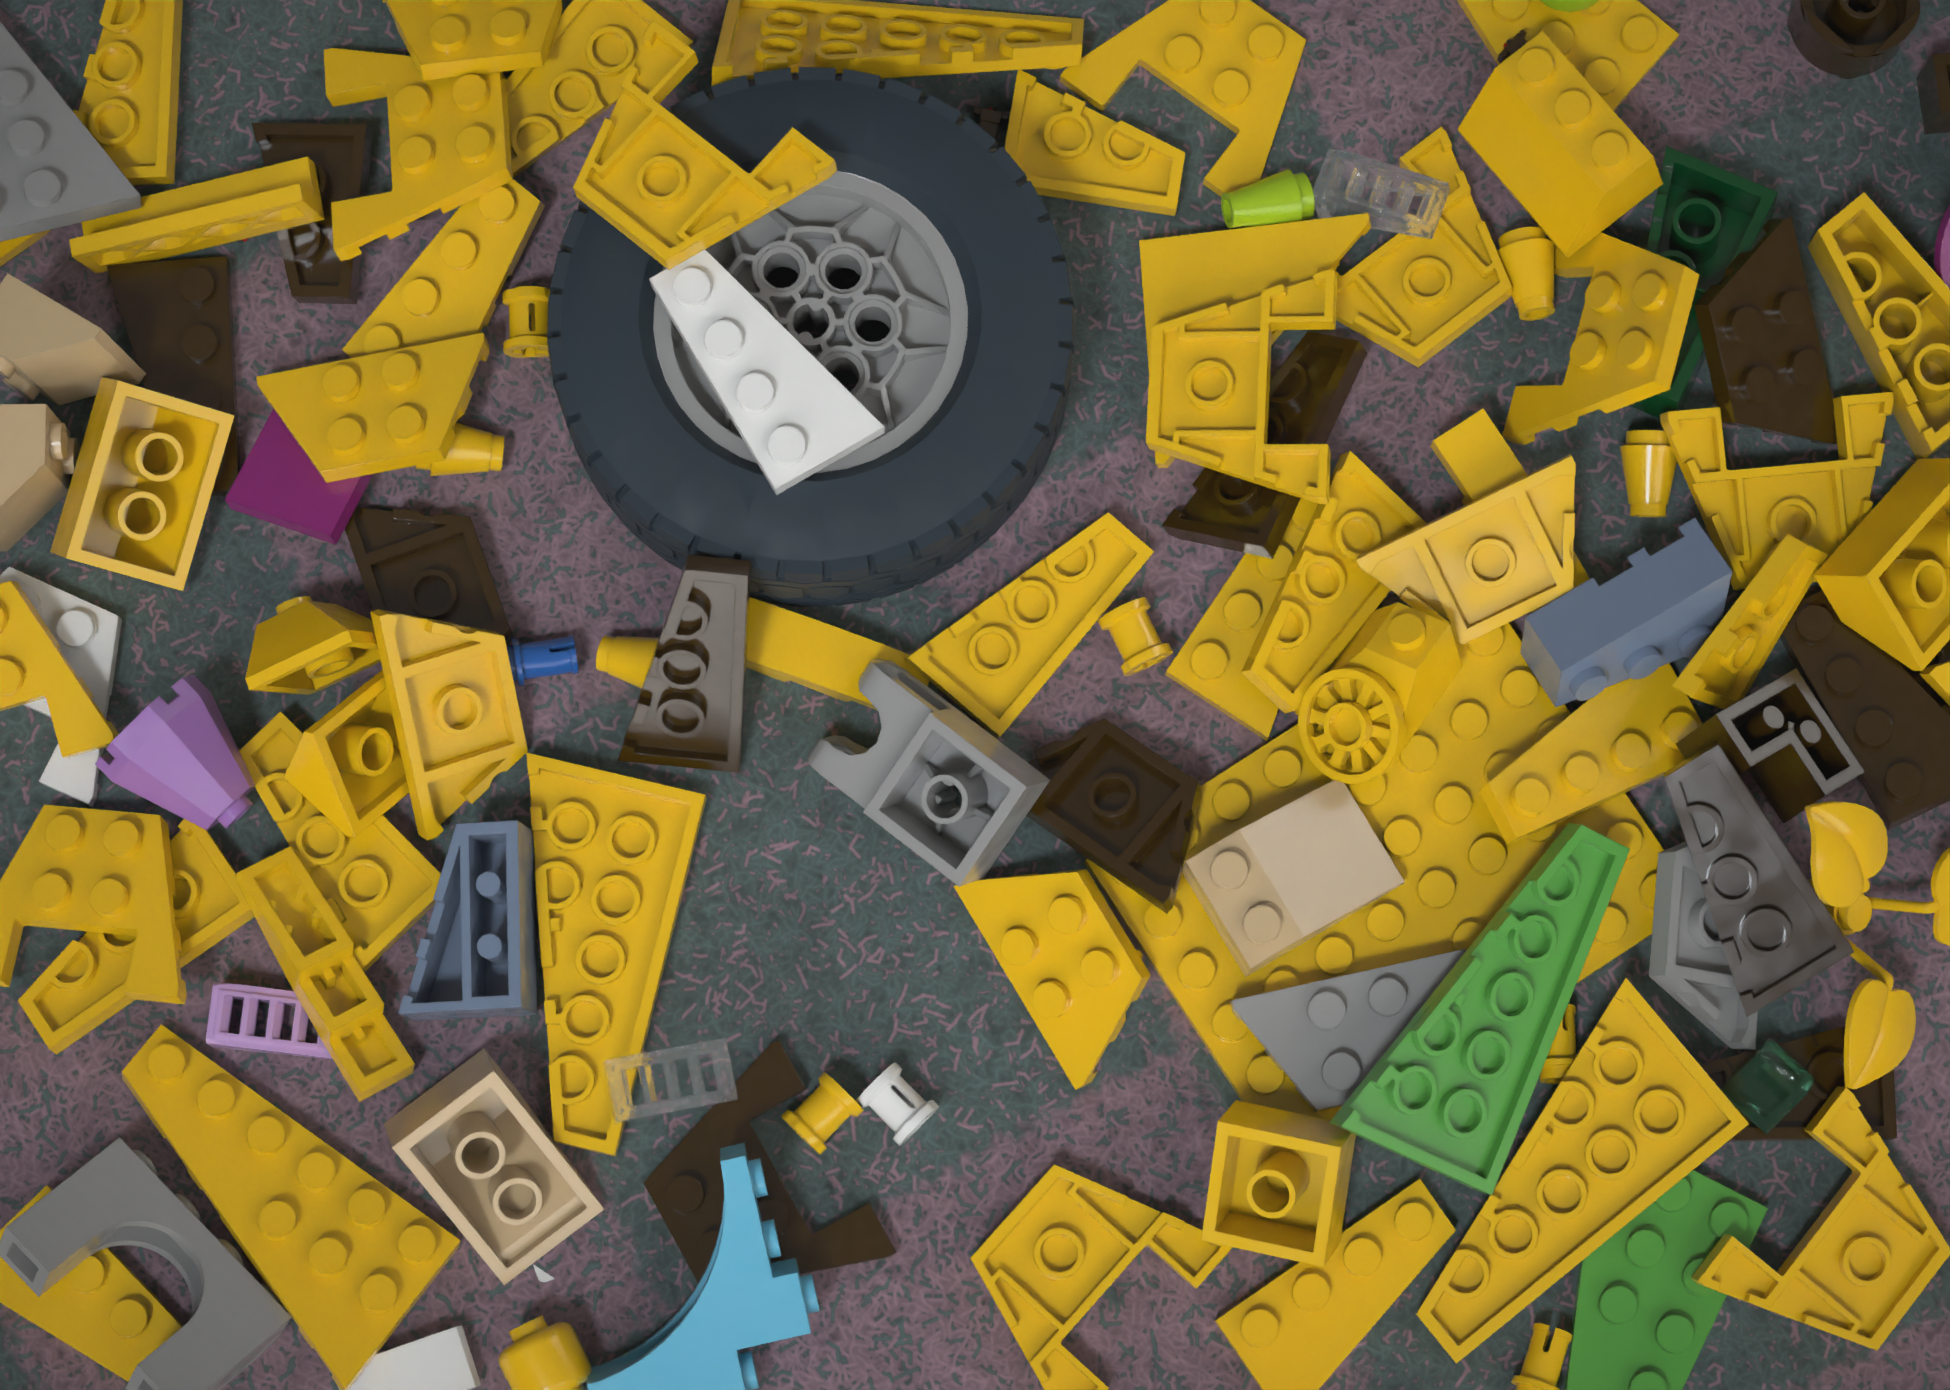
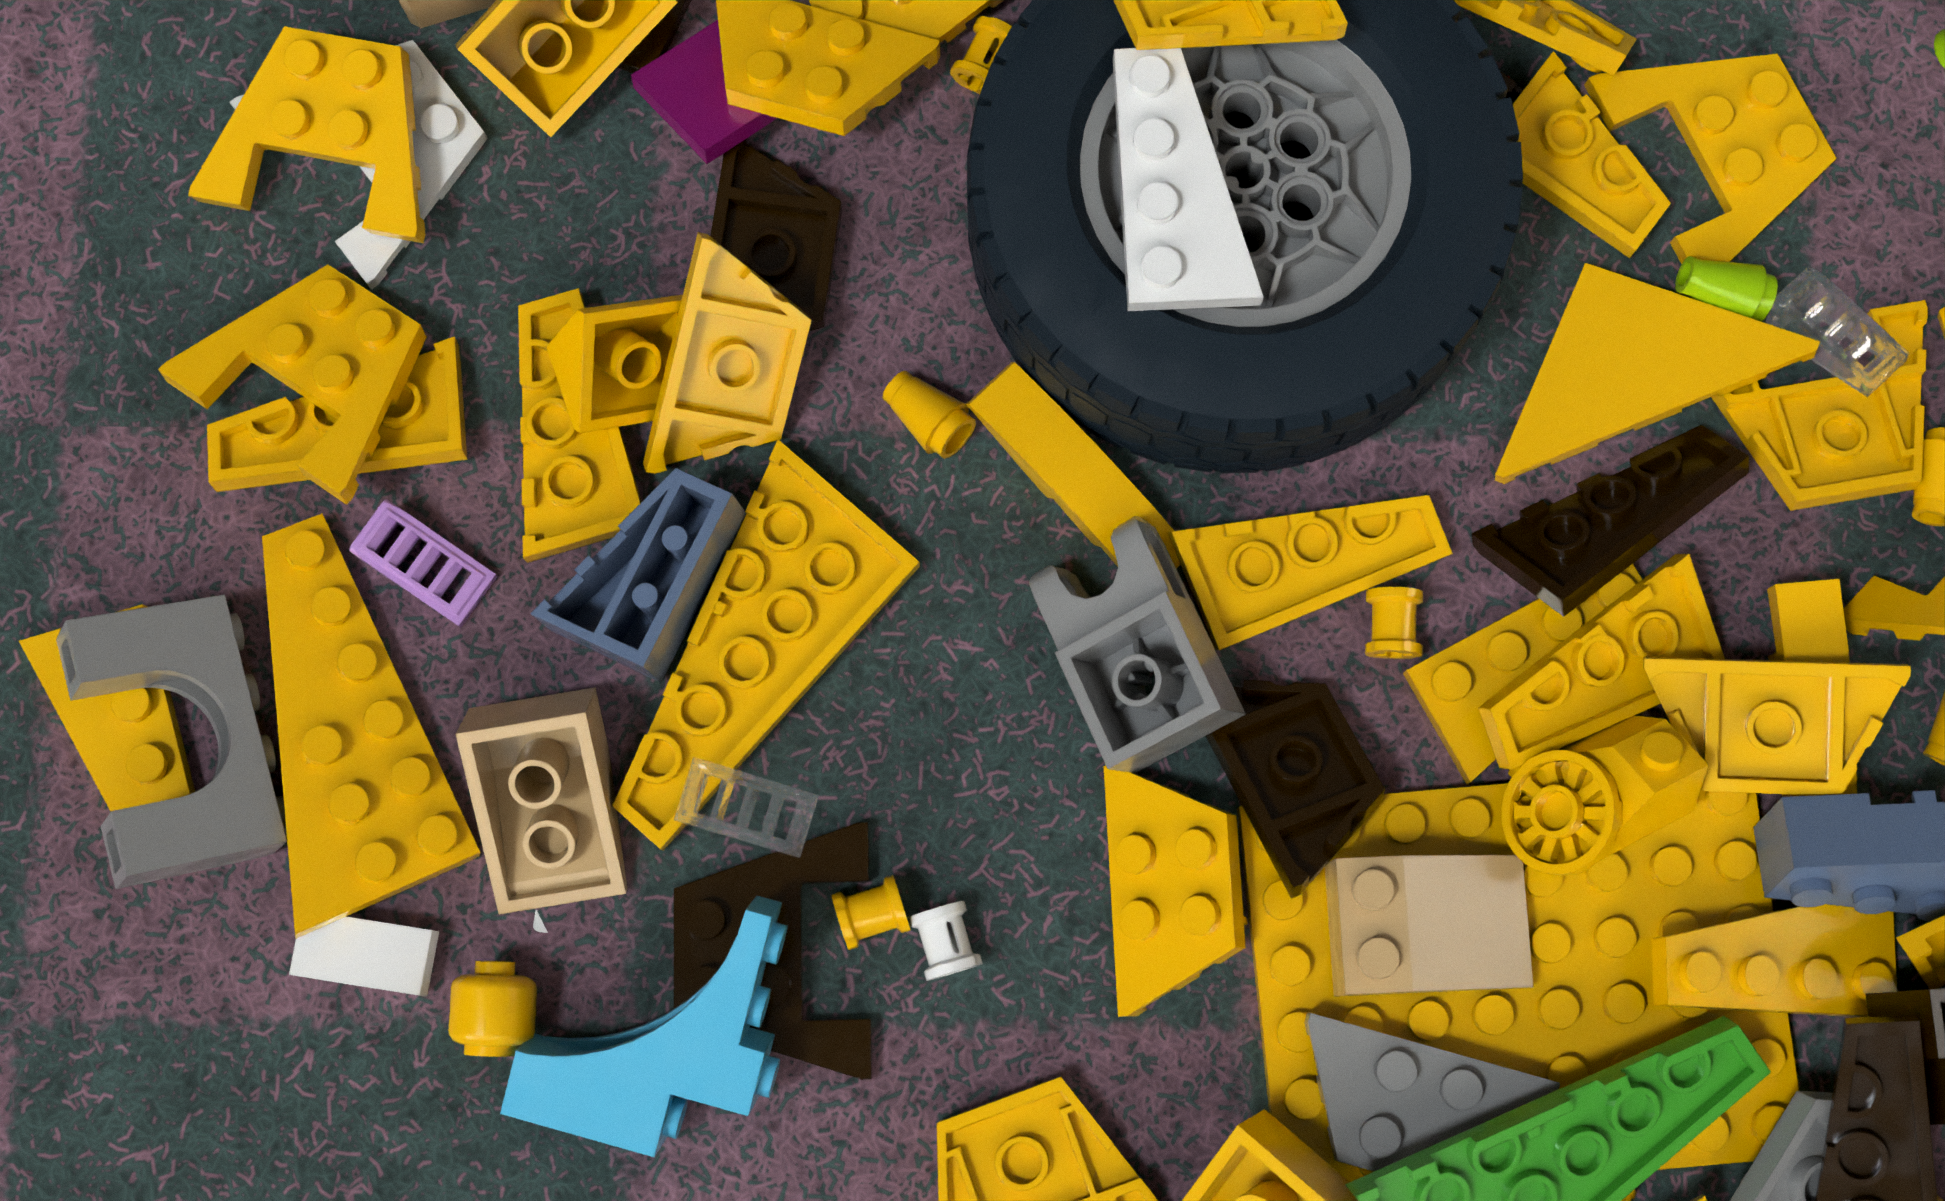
camera: 30 degrees right, 0 degrees up
medium lavender cone [95,675,255,830] -> none
yellow slope [236,846,415,1102] -> none
yellow slope [245,596,381,695] -> none
yellow cone [415,422,504,477] -> none
blue pin [506,634,579,687] -> none
dark brown wing [618,555,751,773] -> none
yellow wing [1146,270,1337,504] -> none

